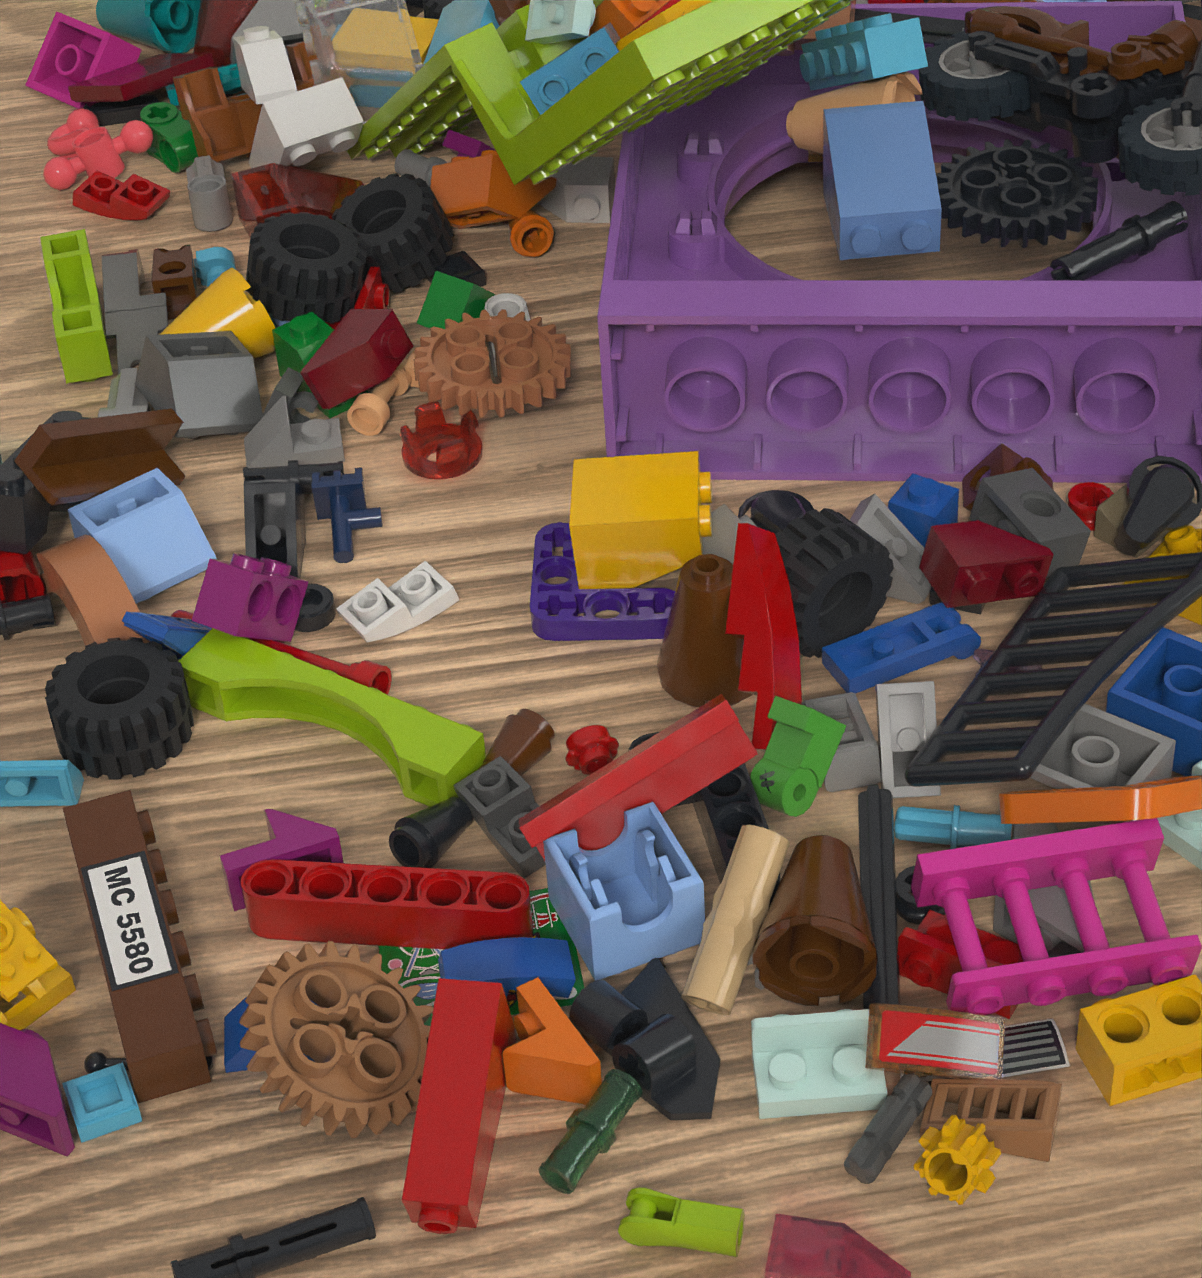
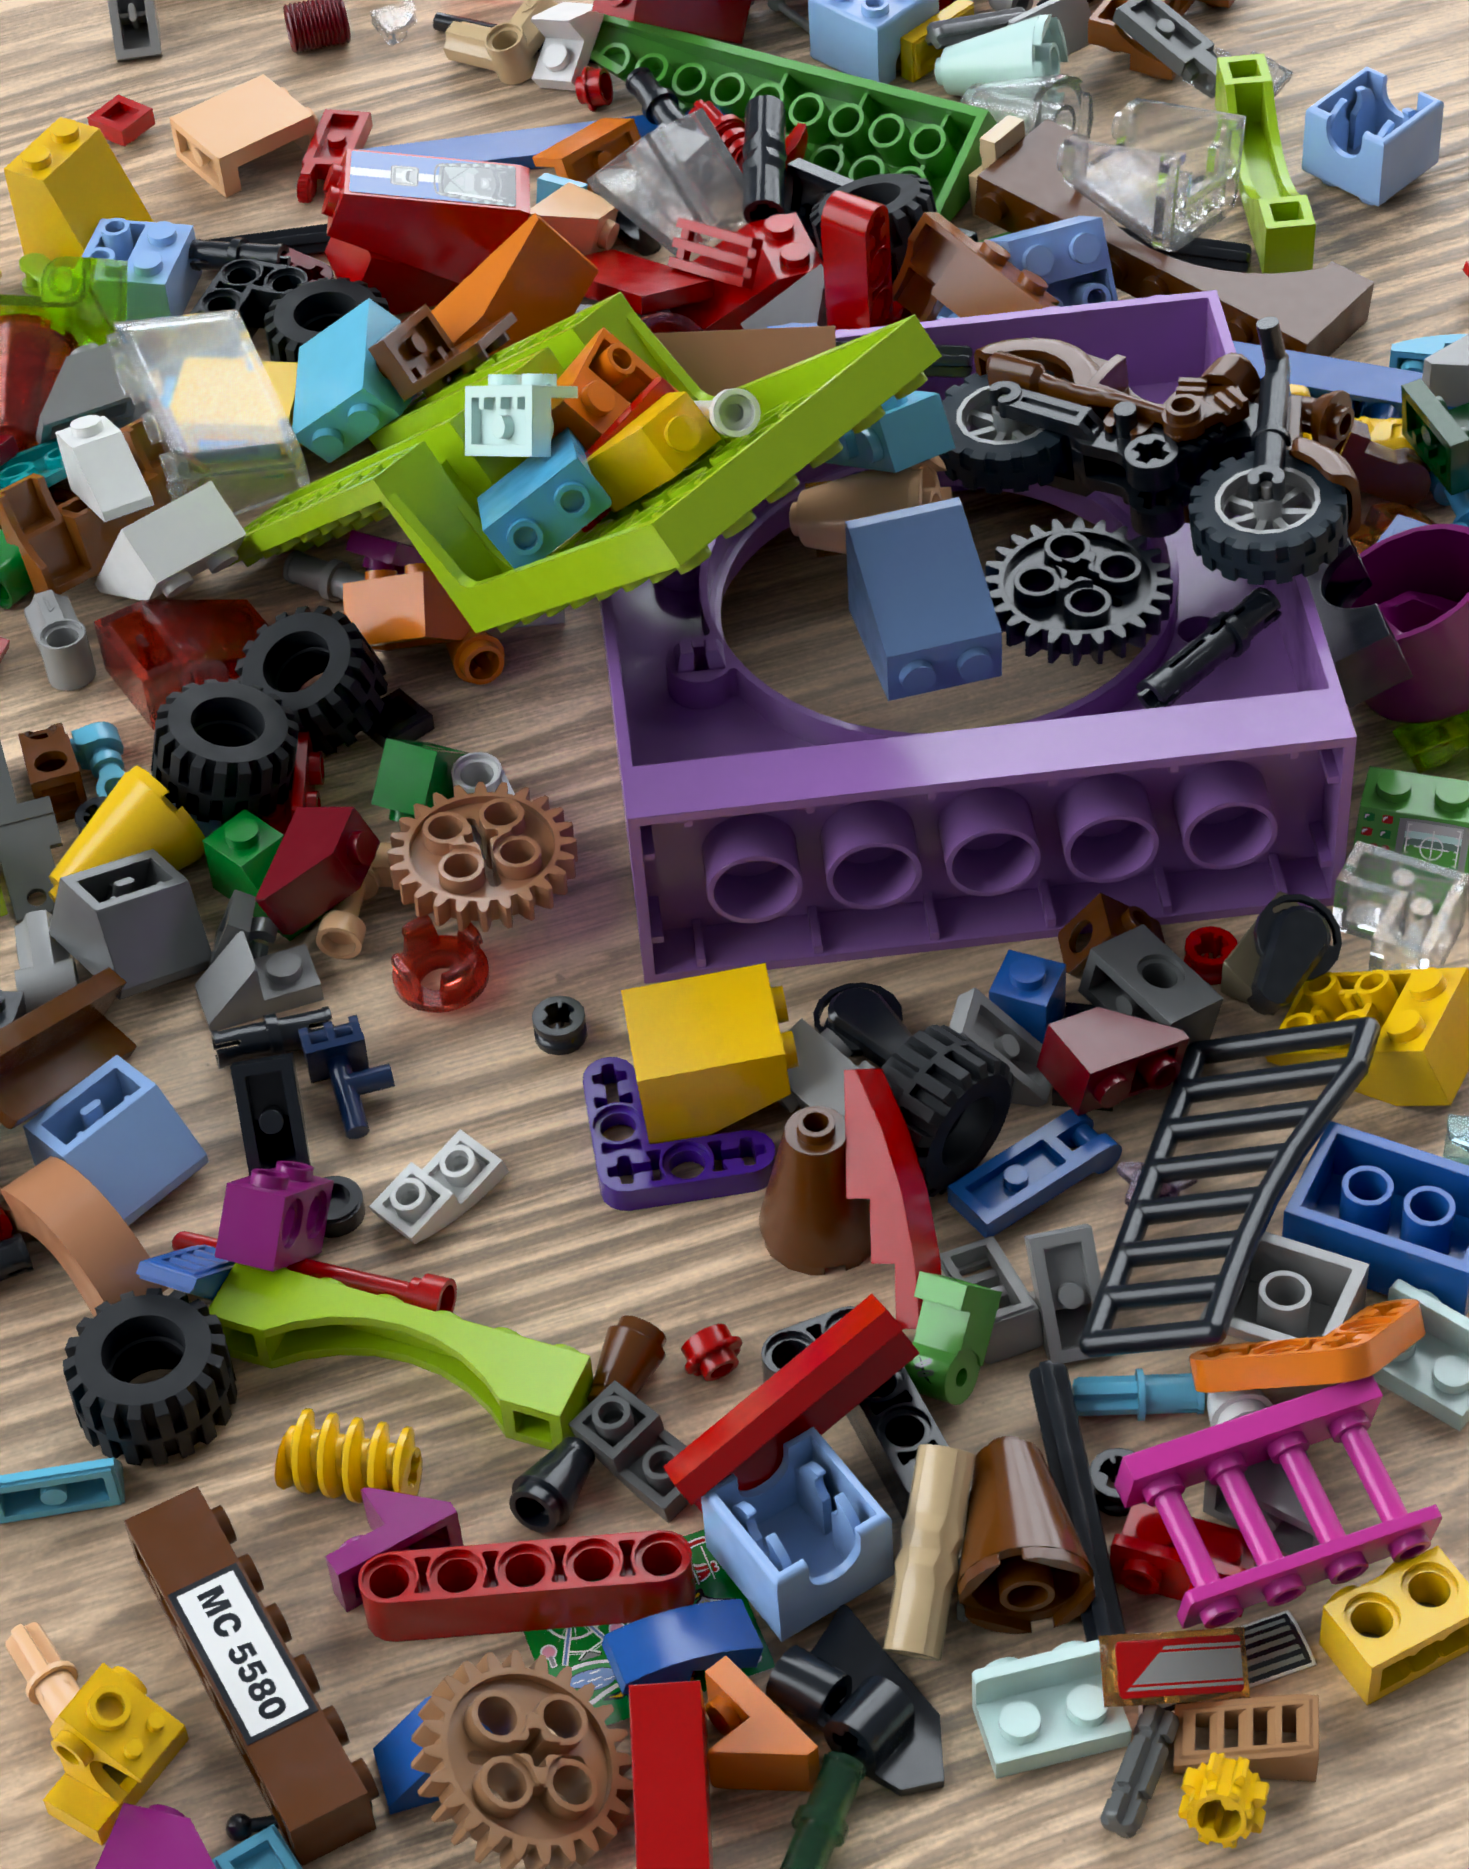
camera: 10 degrees left, 5 degrees up
none -> yellow piece [274,1408,423,1504]
none -> black bush [532,996,588,1055]

